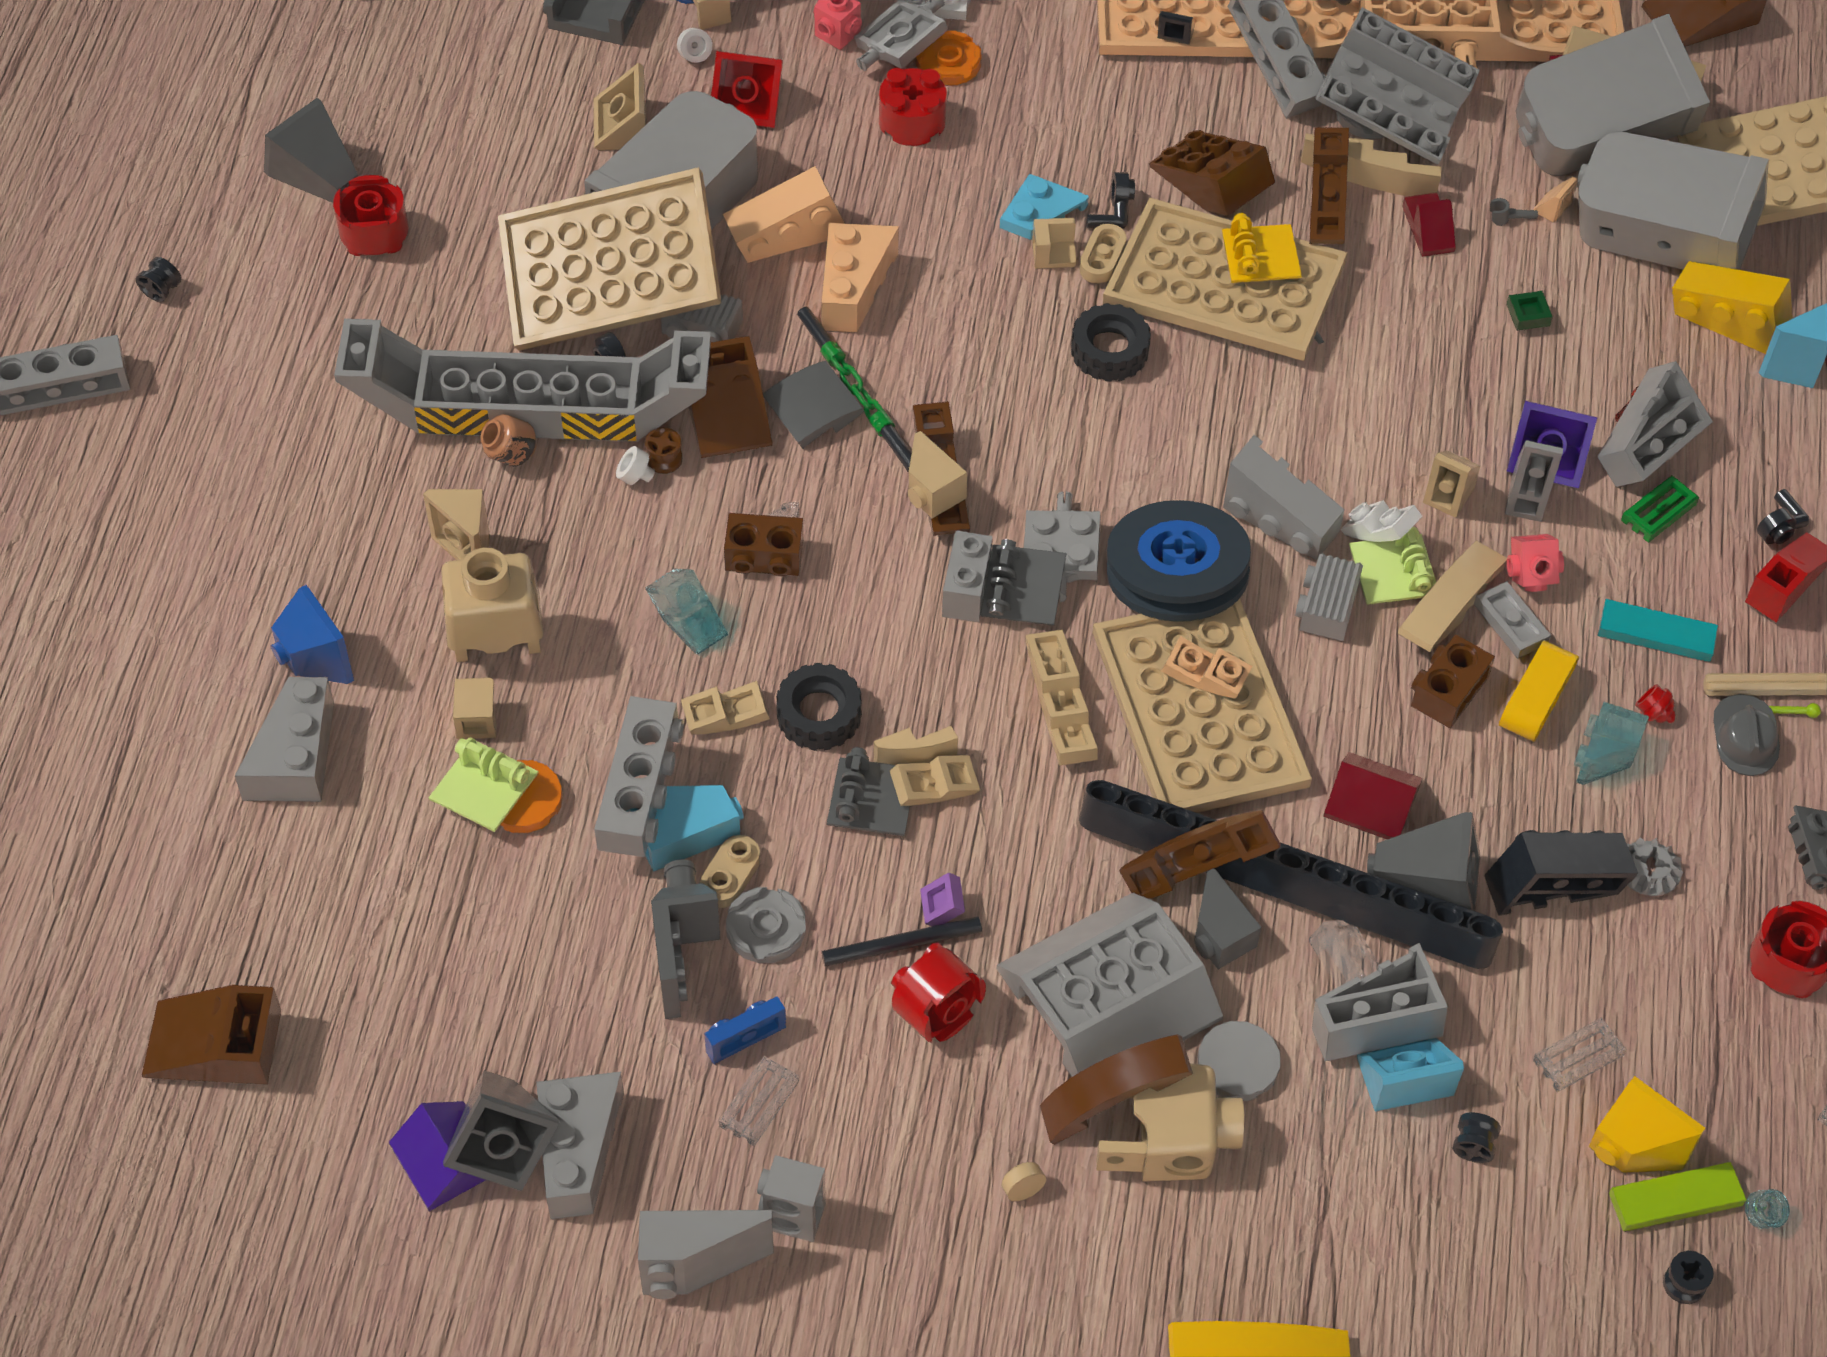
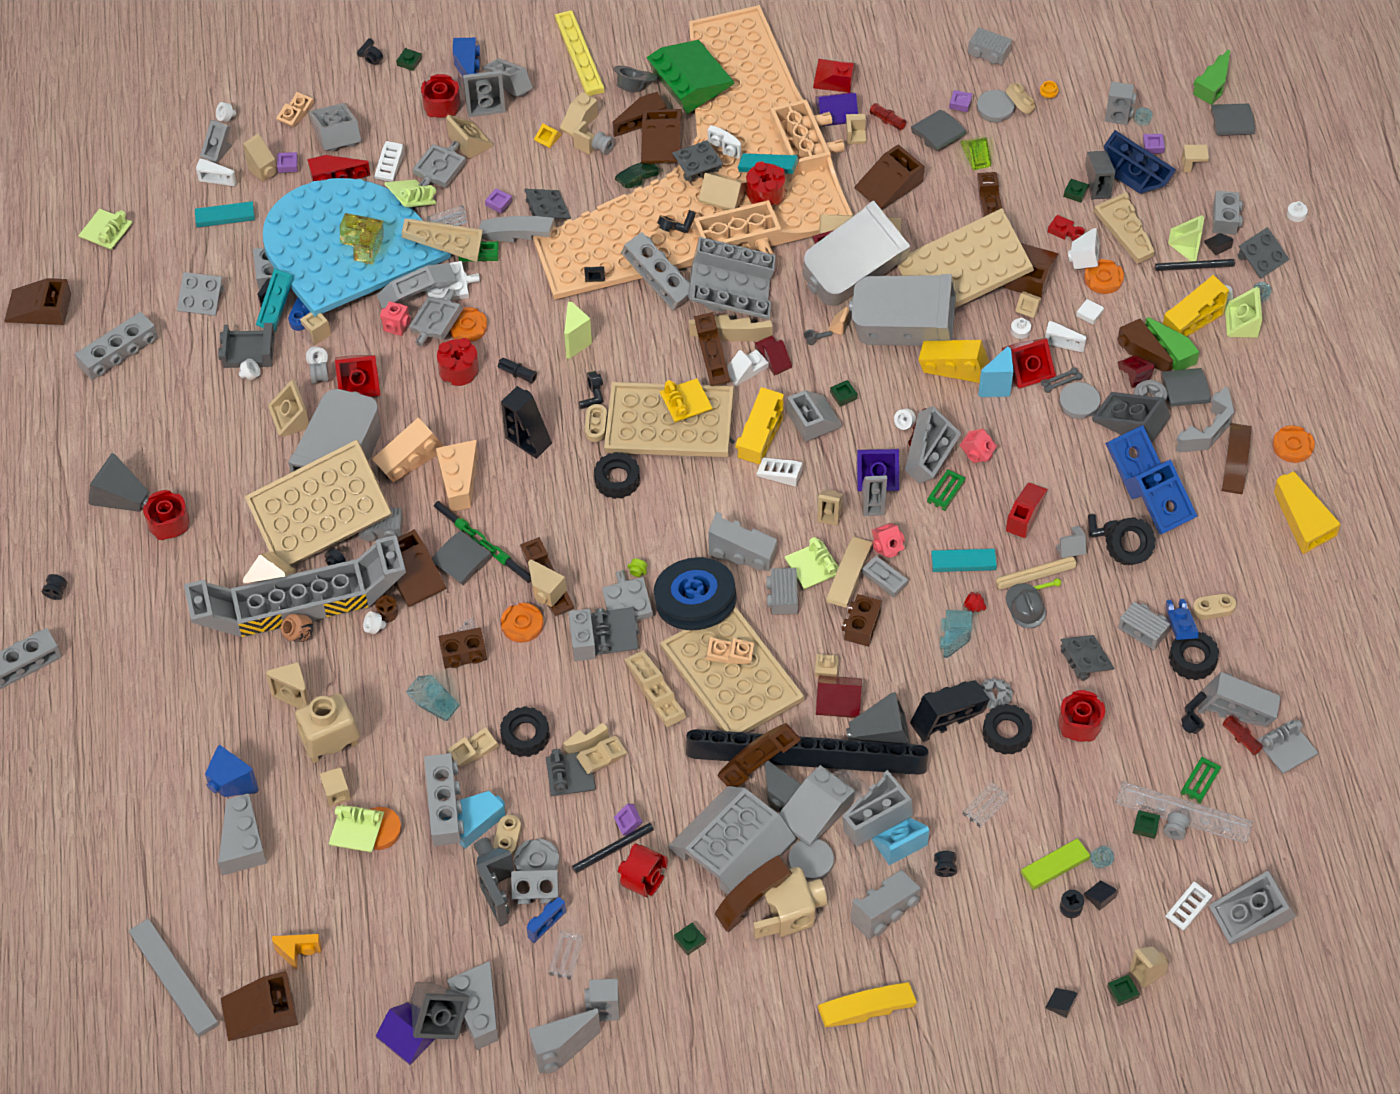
camera: 15 degrees left, 0 degrees up
medium azure wing [999,173,1089,240] -> none
tan tile [1001,1162,1046,1201] -> none
tan panel [1032,218,1076,269] -> none
reddish brown slope [1149,130,1275,216] -> none
white slope [1341,500,1422,542] -> none
yellow beam [1498,640,1579,742] -> none
yellow slope [1588,1076,1706,1173] -> none
black plate [1757,489,1810,544] -> none
none -> light grey tile [128,919,219,1038]
none -> white tile [239,358,260,380]
none -> slope [243,552,296,583]
none -> light orange slope [272,934,321,970]
none -> light grey wheel [310,362,329,384]
none -> black axle [498,358,537,384]
none -> black wedge [501,386,552,459]
none -> orange tile [501,602,544,643]
none -> light grey brick [511,870,559,904]
none -> yellowish green slope [564,302,592,359]
none -> lime plate [627,558,648,577]
none -> dark green plate [674,923,706,956]
none -> white slope [727,350,769,386]
none -> yellow wedge [735,387,784,465]
none -> white slope [757,458,803,487]
none -> light grey slope [779,765,855,846]
none -> light grey slope [787,390,842,442]
none -> tan tile [815,654,838,677]
none -> light grey wedge [851,870,921,940]
none -> white tile [894,408,916,430]
none -> coral brick [959,429,997,463]
none -> black tyre [982,704,1033,755]
none -> black slope [1084,880,1118,911]

